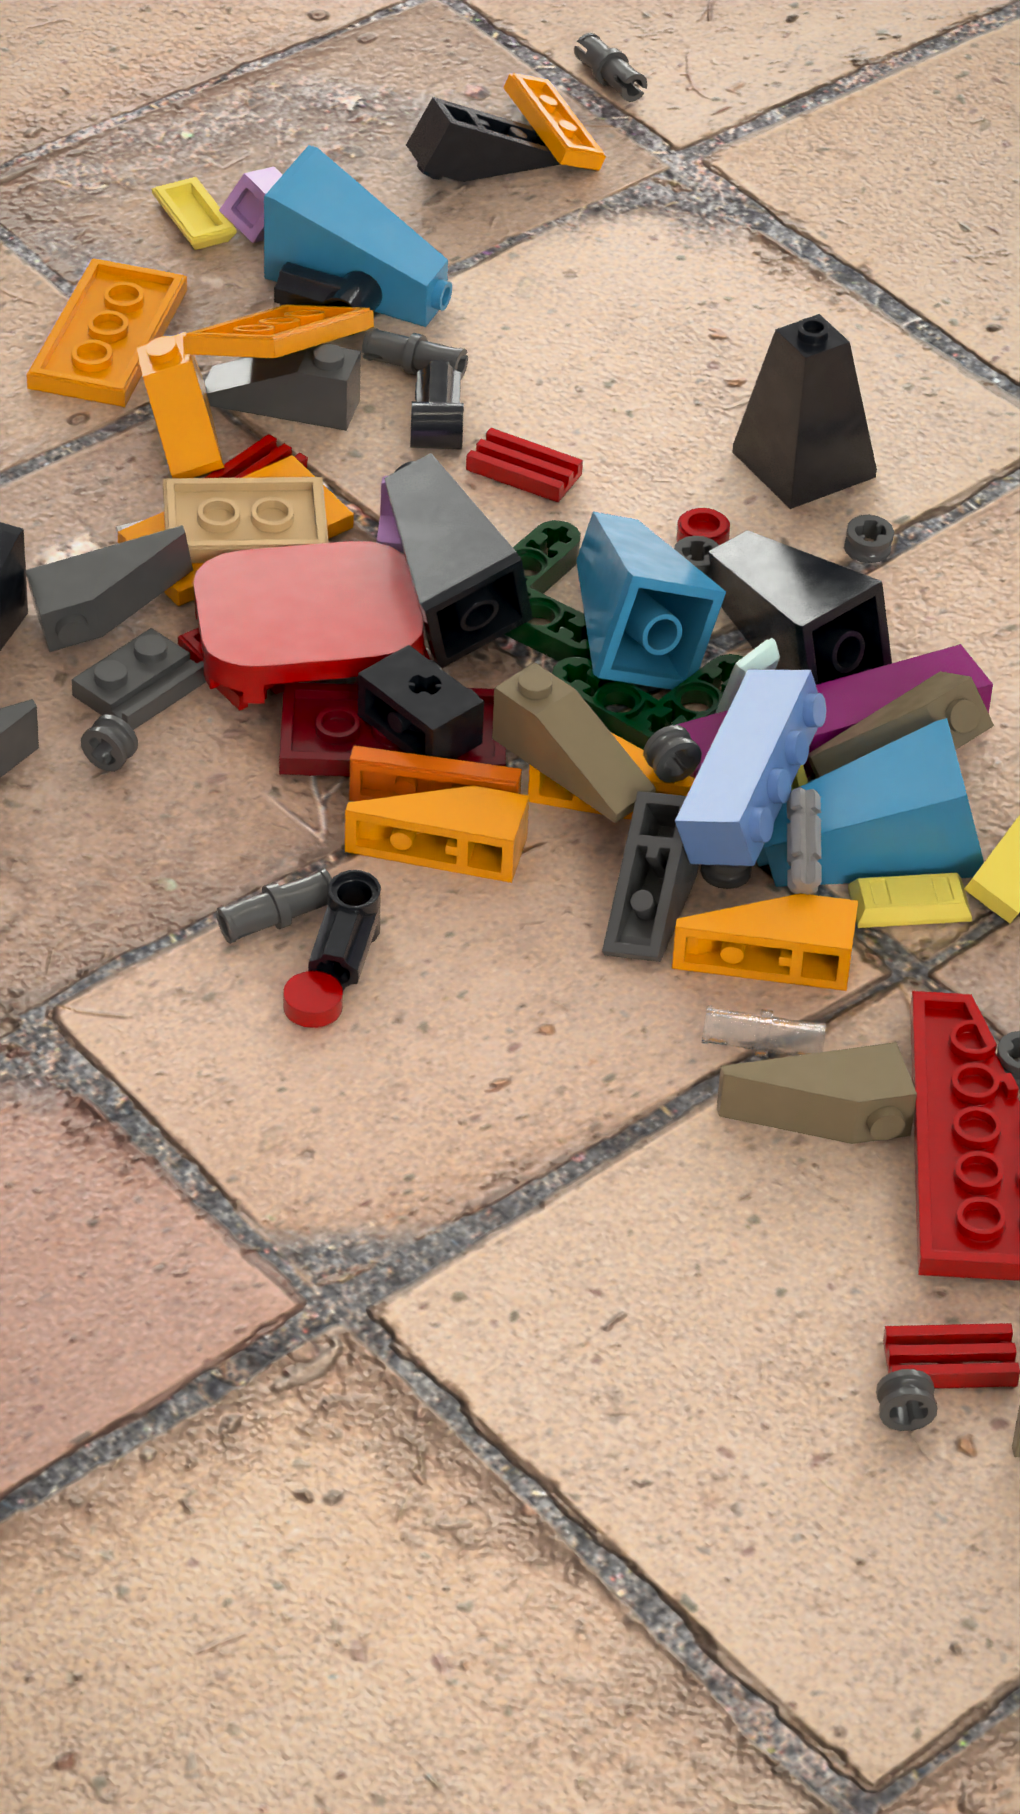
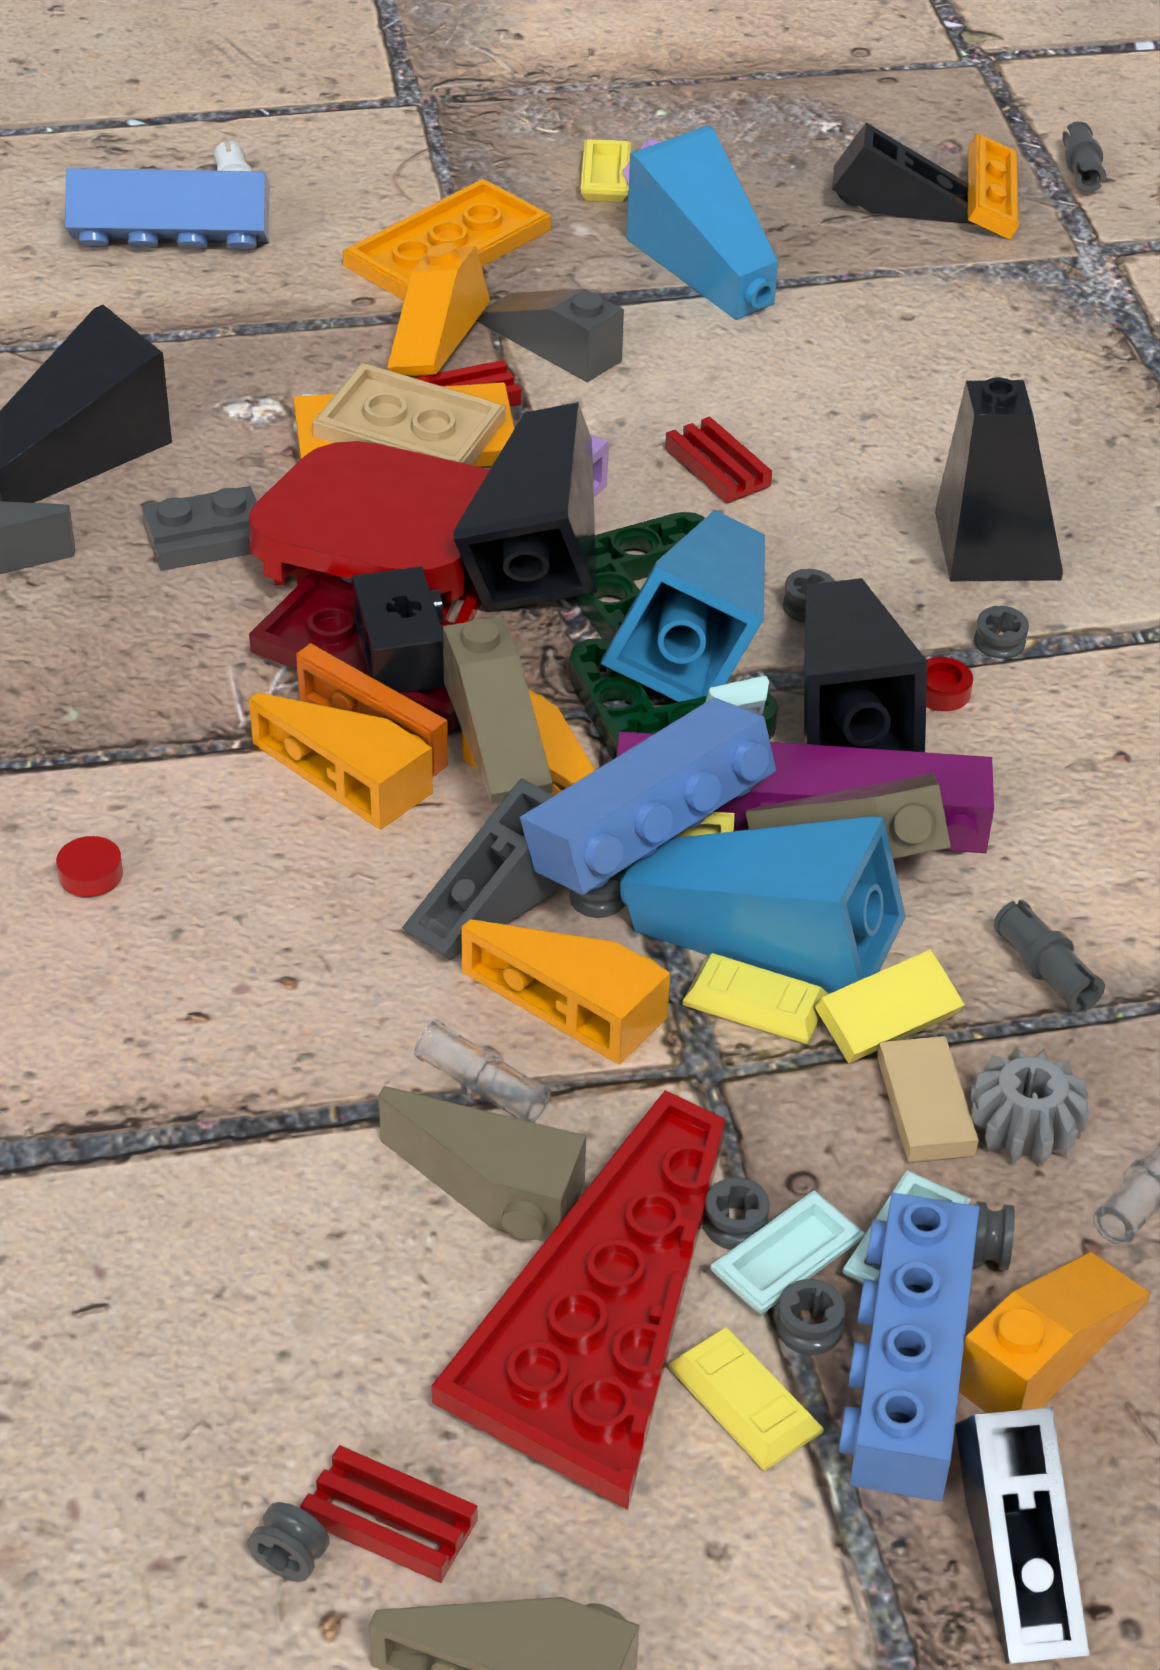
camera: 30 degrees right, 0 degrees up
dark grey slope [25,525,193,652] -> none
dark grey bush [81,714,138,772] -> none
light orange tile [183,305,374,358] -> none
dark grey pin [216,868,332,944] -> none
black piece [274,262,382,336] -> none
black piece [308,870,381,991] -> none
dark grey pin [362,327,468,379] -> none
black piece [410,360,464,449] -> none
dark grey bush [643,725,702,783] -> none
red tile [676,508,730,545] -> none
light grey axle [787,787,822,895] -> none

